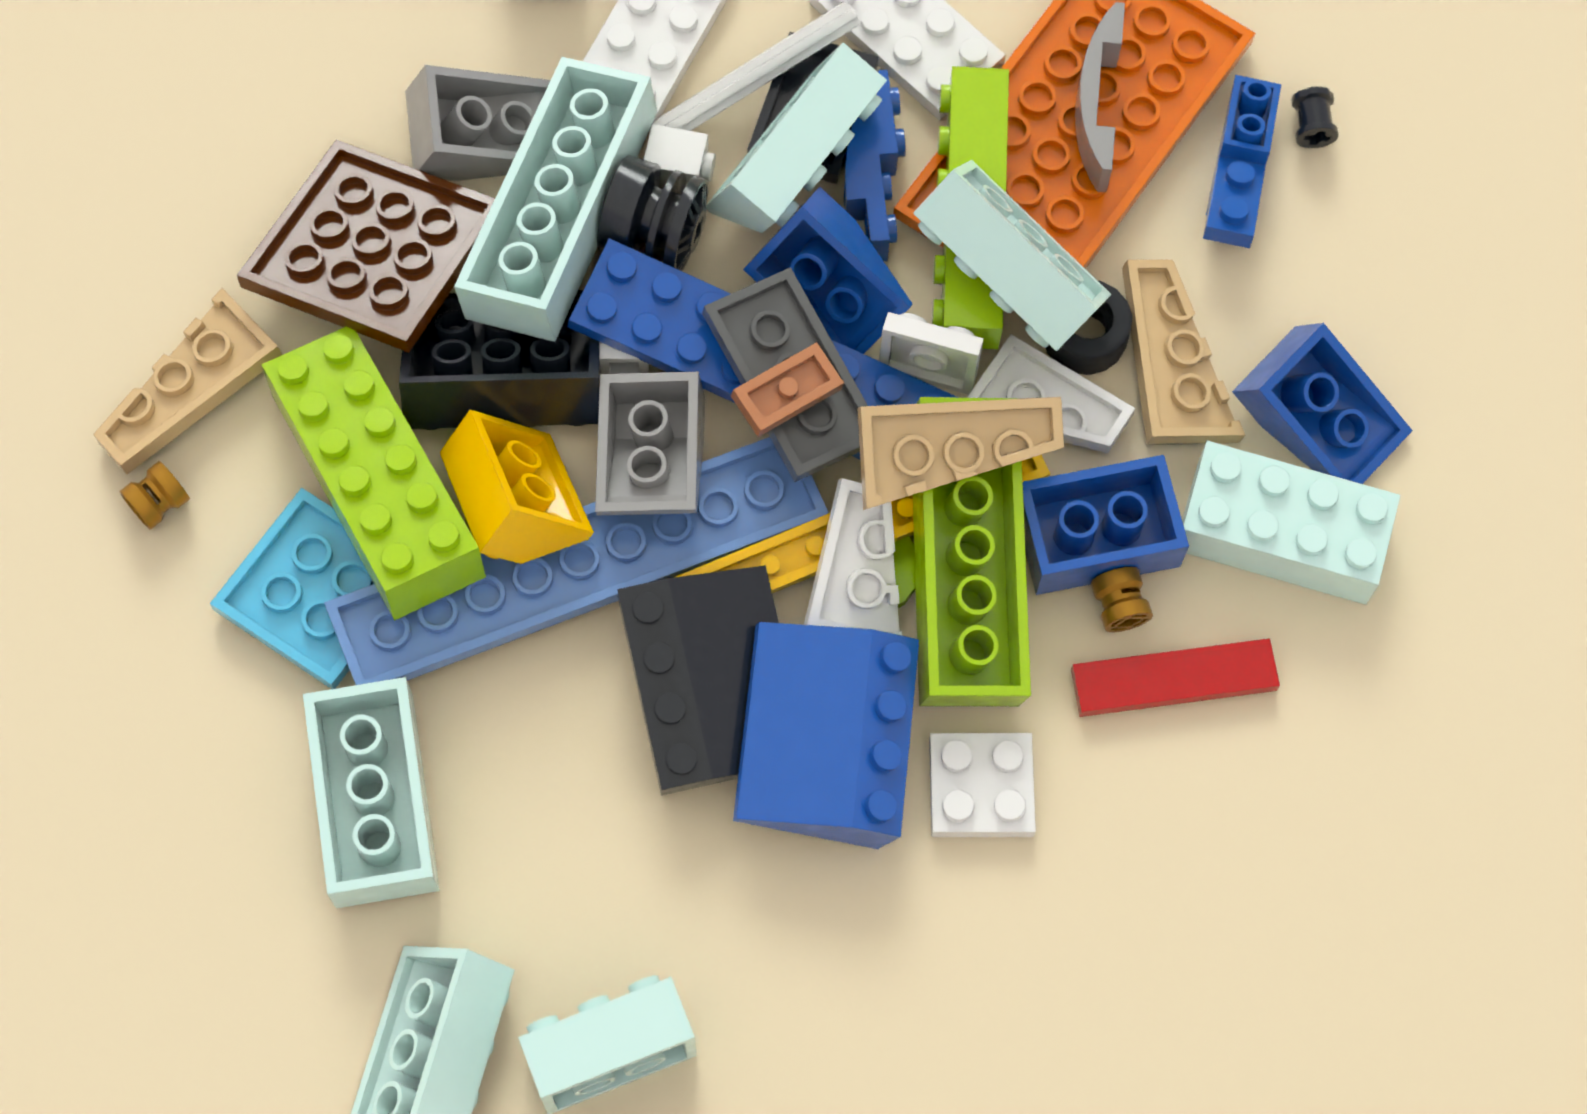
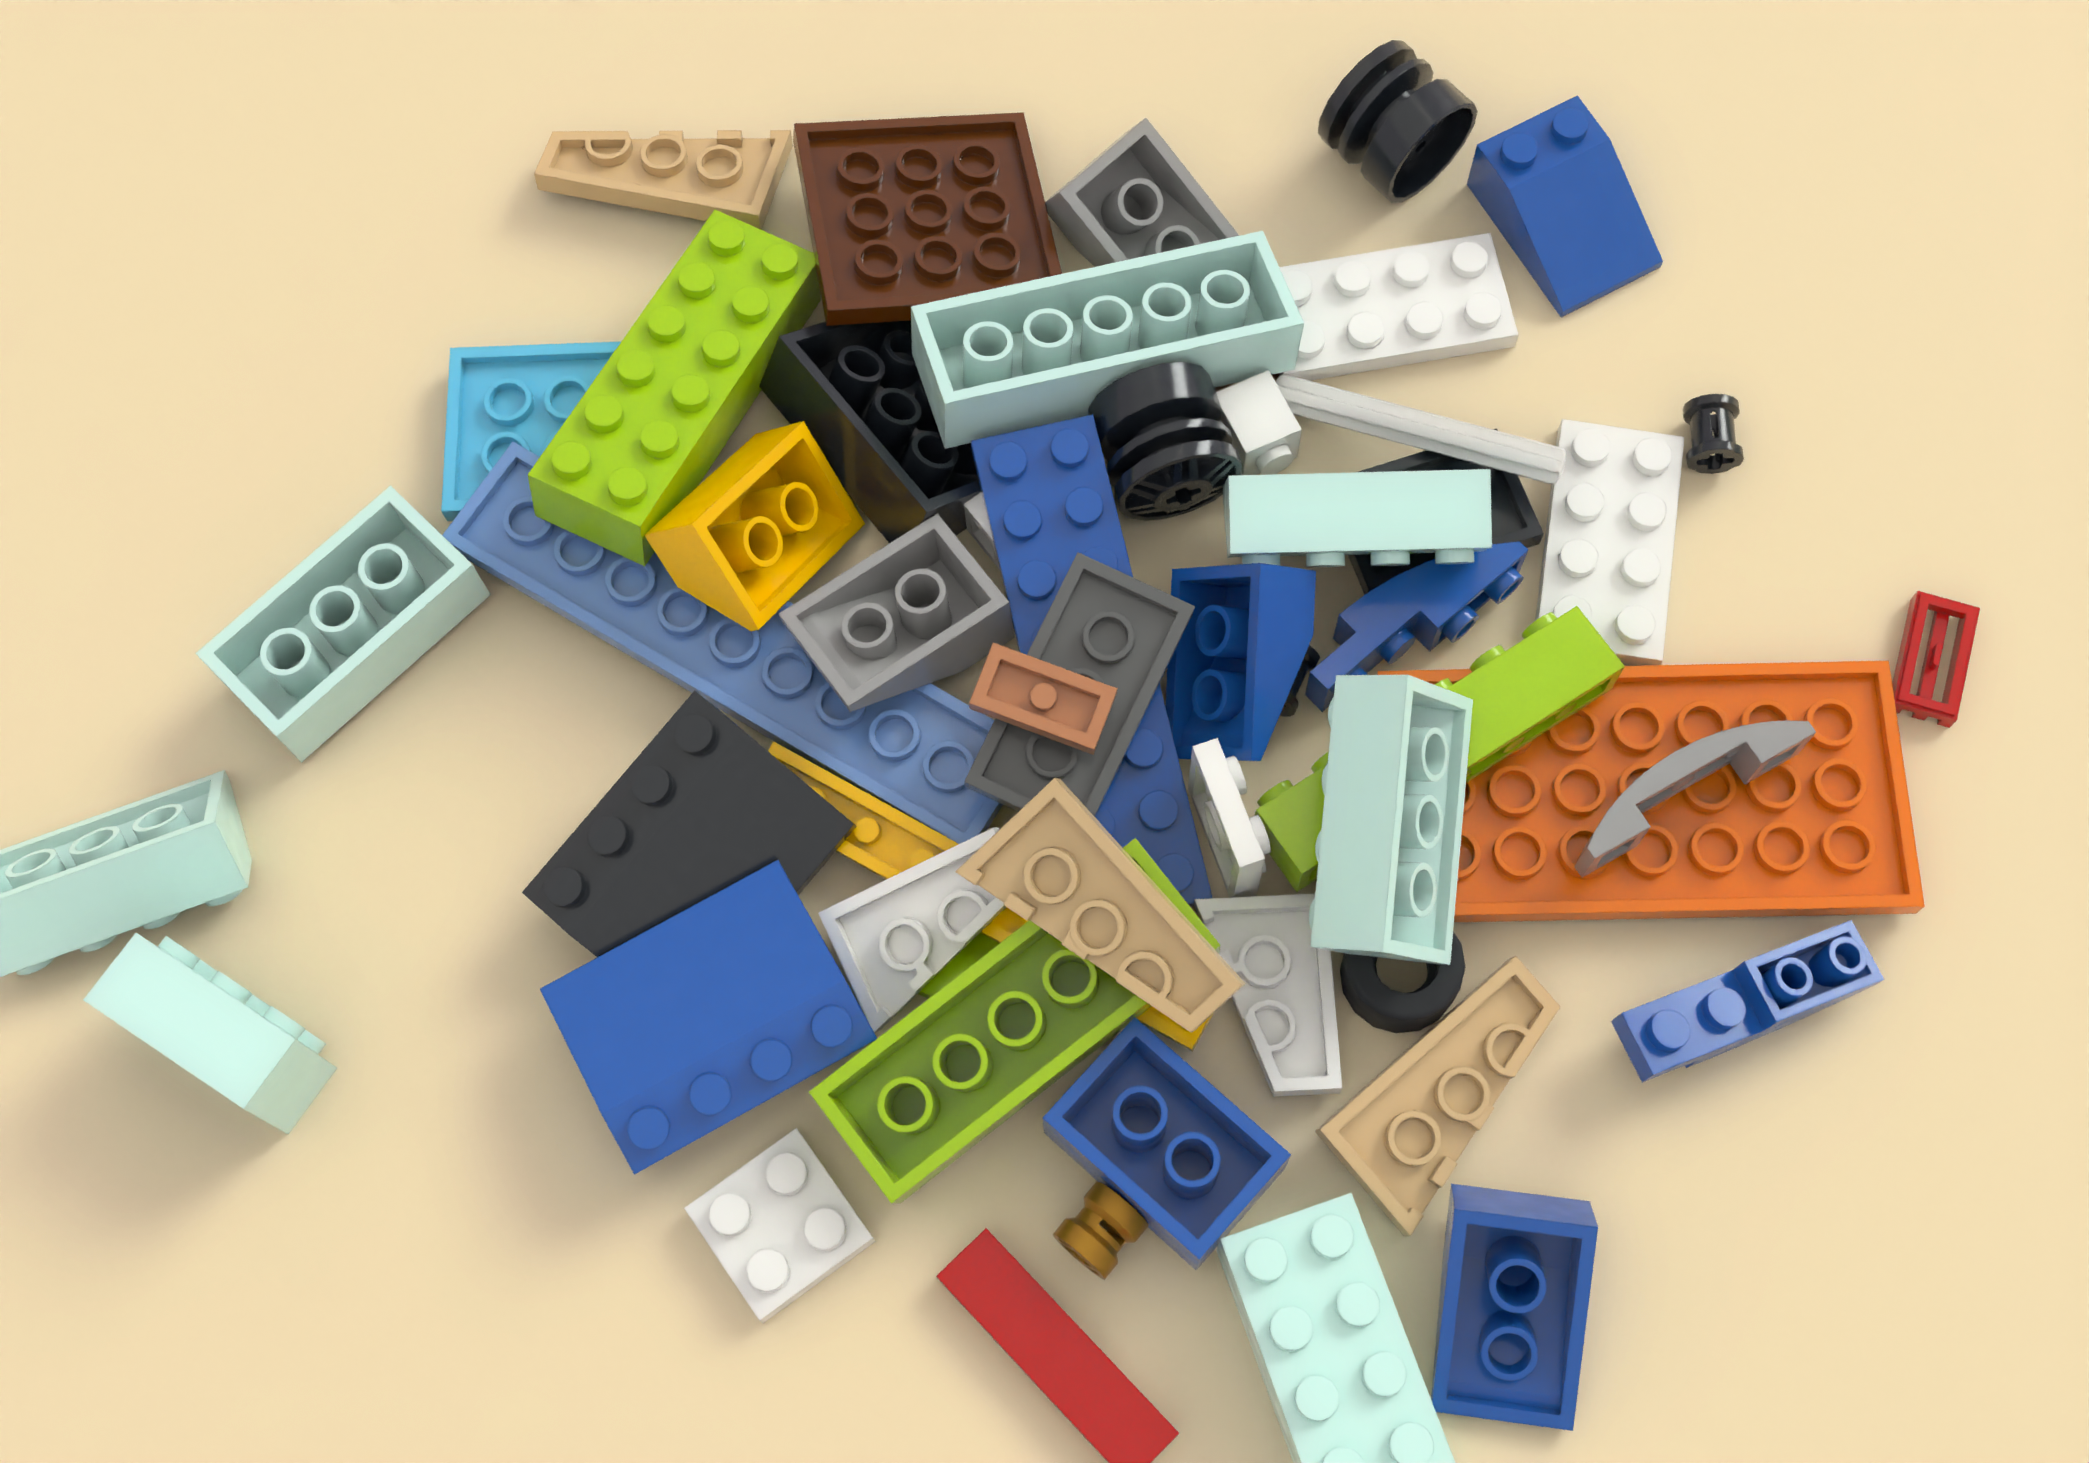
camera: 60 degrees right, 0 degrees up
pearl gold wheel [119,461,190,530] -> none
black bush [1291,86,1339,148] -> none

